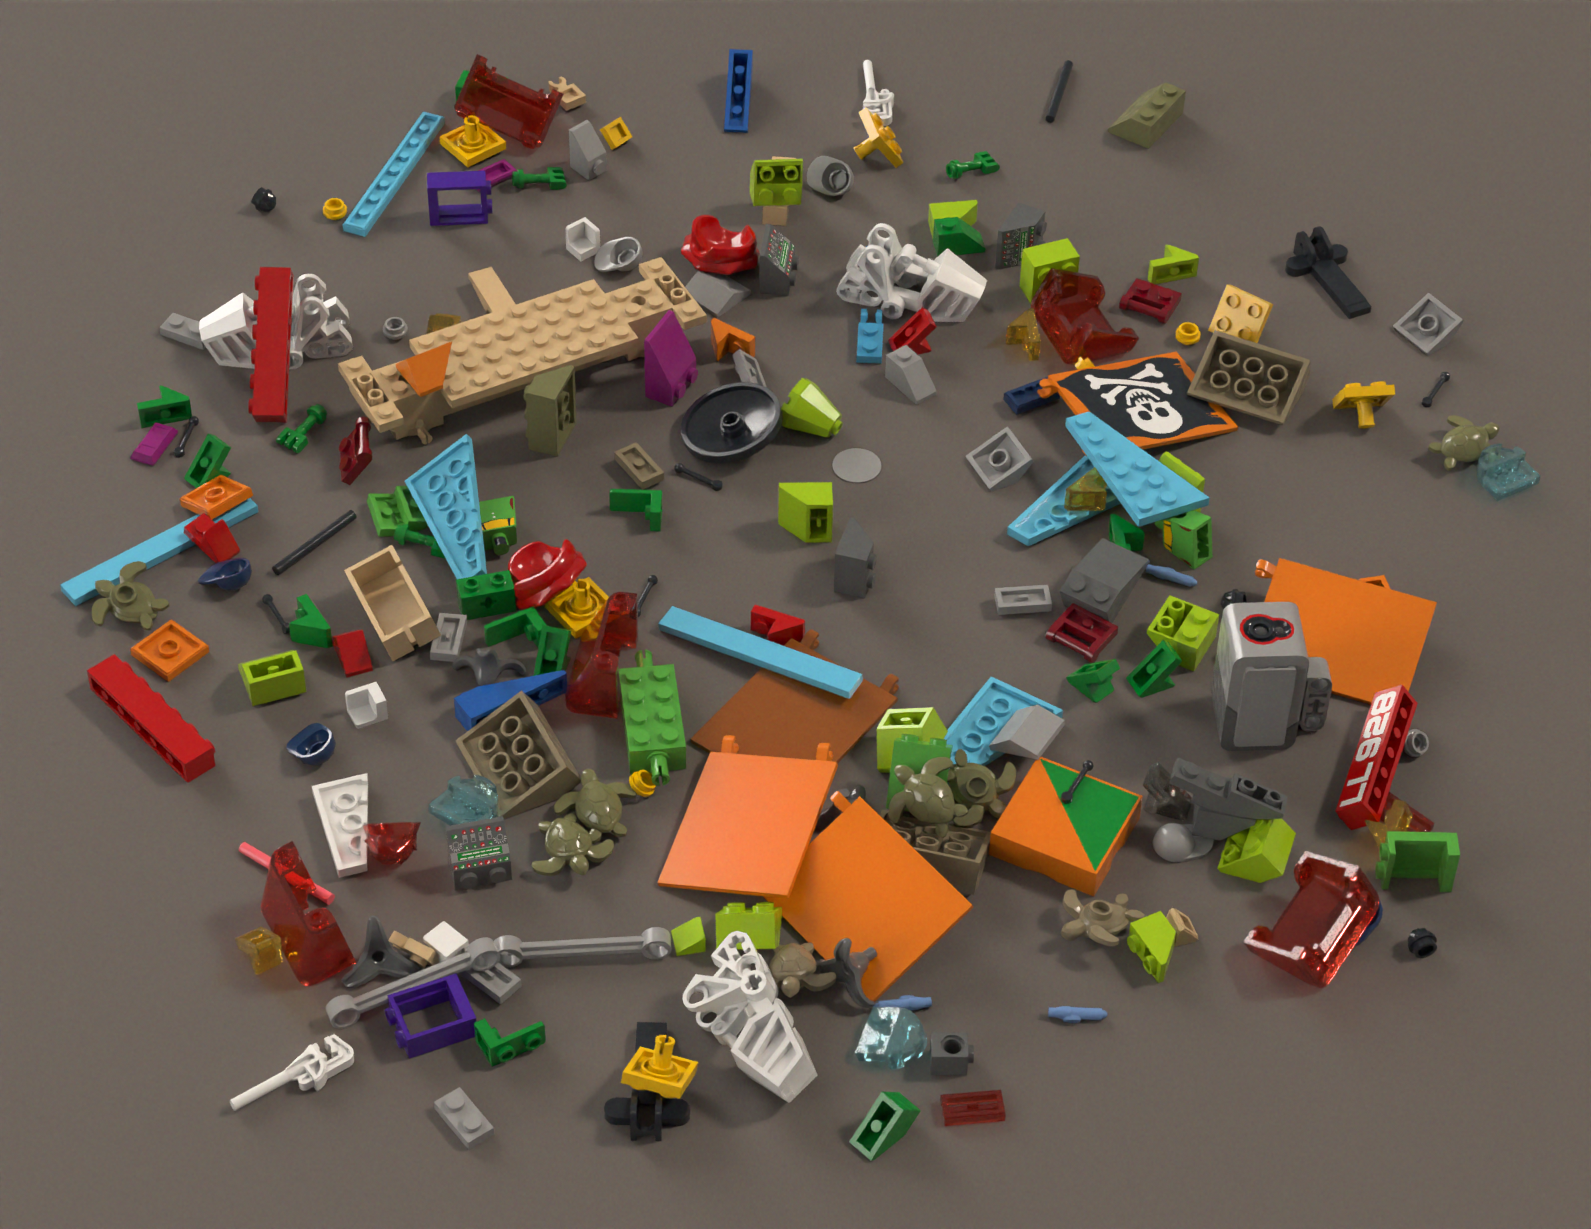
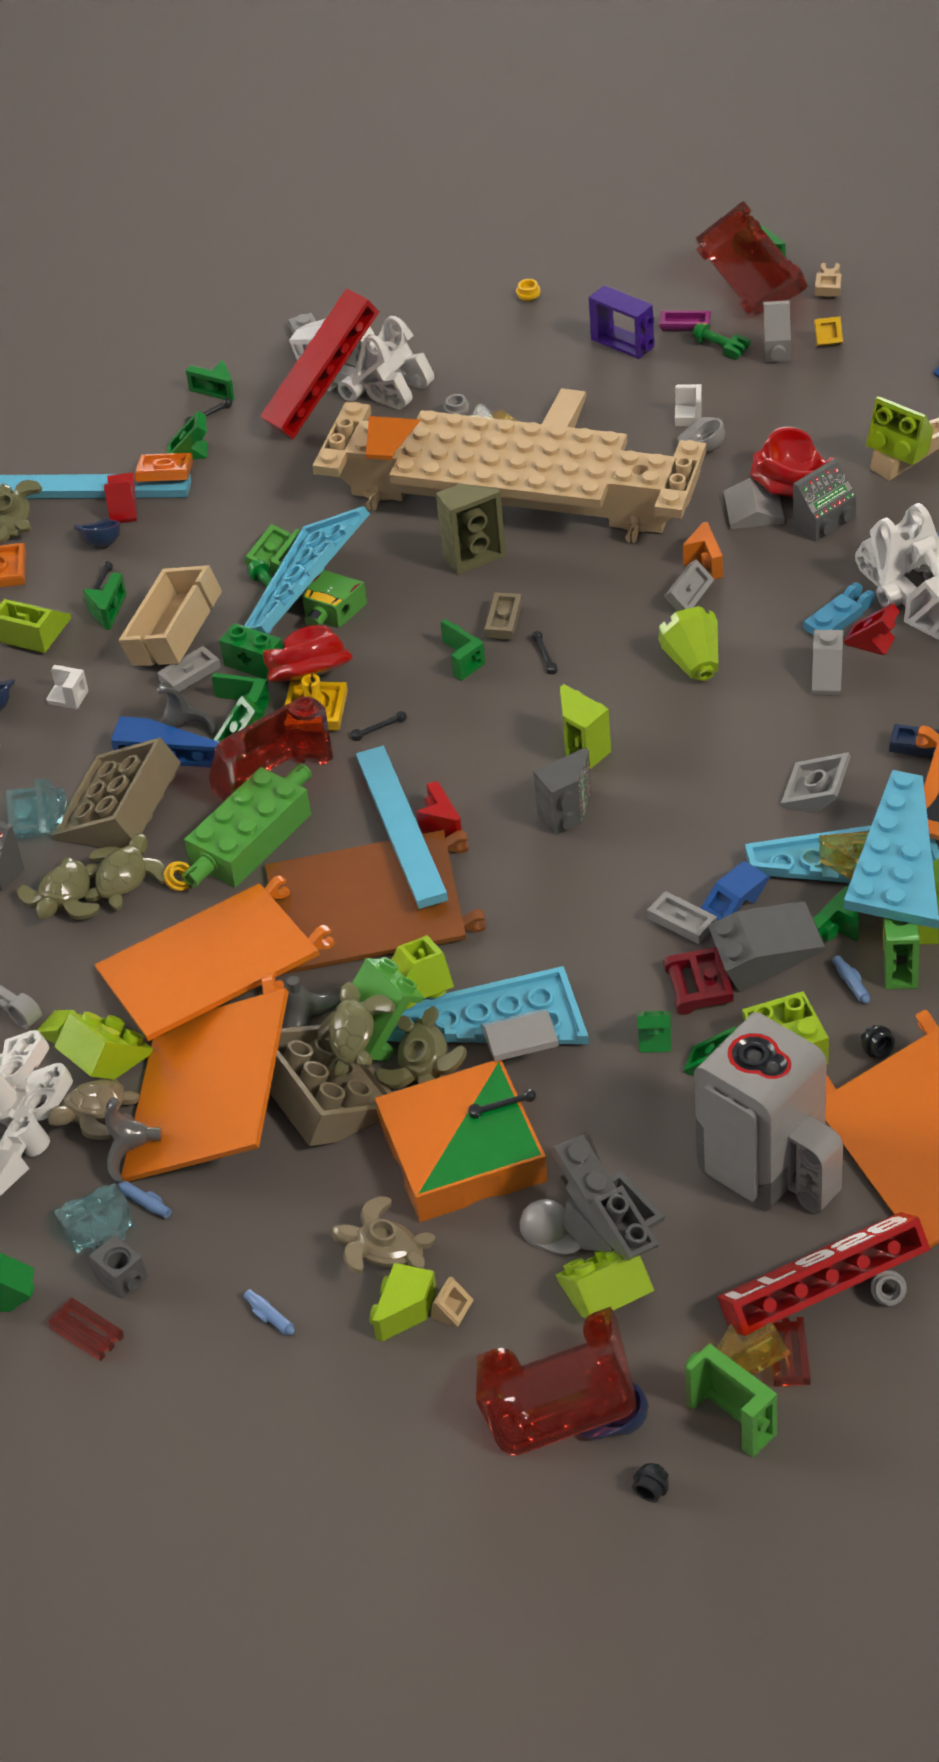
camera: 50 degrees right, 0 degrees up
magenta tile [130,422,178,466] -> none
black plate [251,187,276,212] -> none
black bar [272,510,357,575] -> none
green hinge [276,404,327,453] -> none
red slope [332,629,373,678] -> none
dark red plate [339,417,372,485] -> none
medium azure tile [343,112,445,237] -> none
yellow plate [440,115,506,167] -> none
magenta slope [644,310,698,407] -> none
black dish [681,382,783,463] -> none
light grey sticker [832,448,881,483] -> none
none -> blue slope [701,861,770,920]

